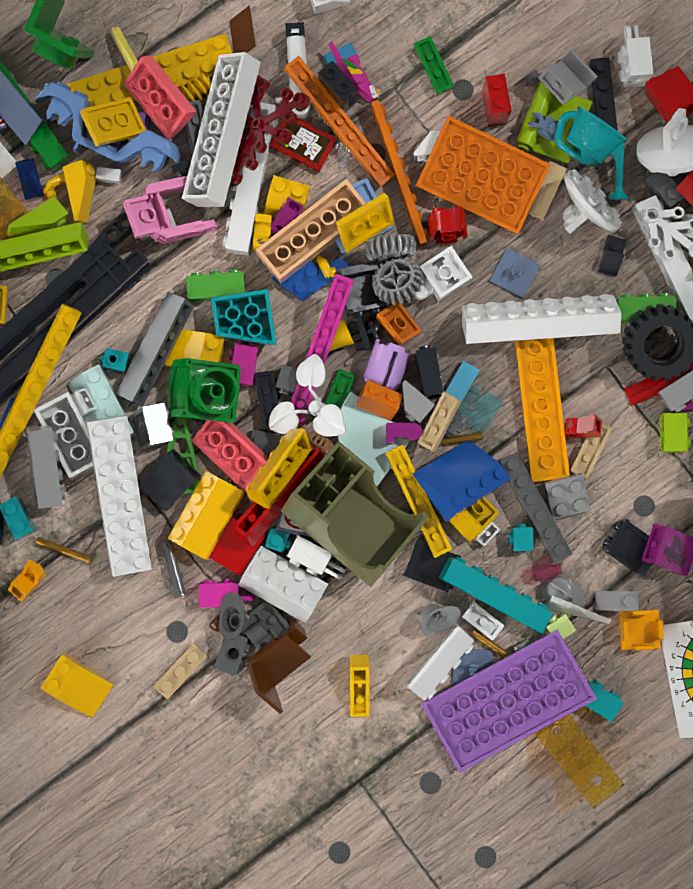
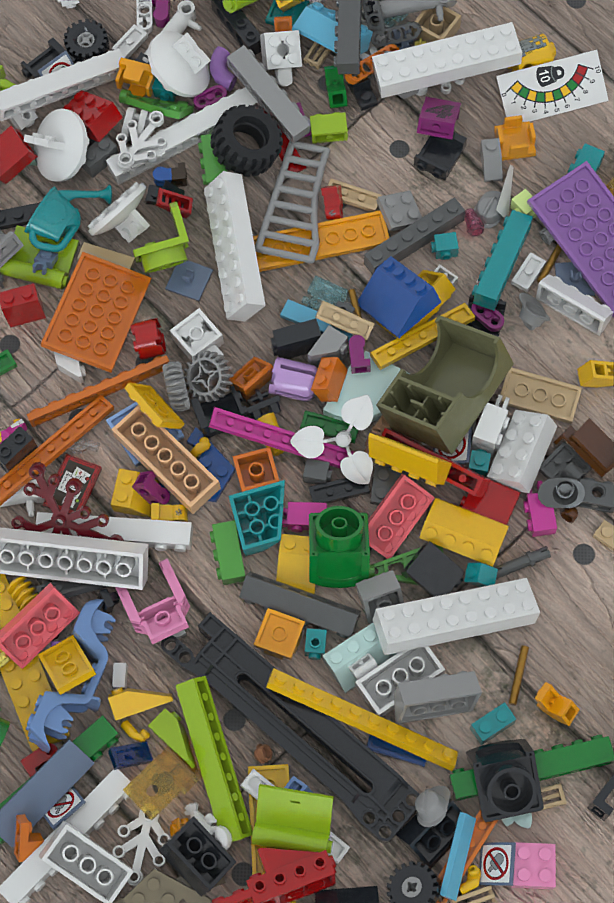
camera: 85 degrees left, 15 degrees down
none -> red leg [20,743,59,777]
none -> lime piece [133,202,189,273]
none -> leg [153,162,187,187]
none -> red slope [156,188,193,219]
none -> orange brick [232,447,279,492]
none -> light orange panel [253,608,305,660]
none -> nougat plate [254,744,273,764]
none -> light grey bar [255,141,330,264]
none -> teal brick [464,563,498,587]
none -> magenta plate [471,304,504,332]
none -> tan plate [500,367,582,424]

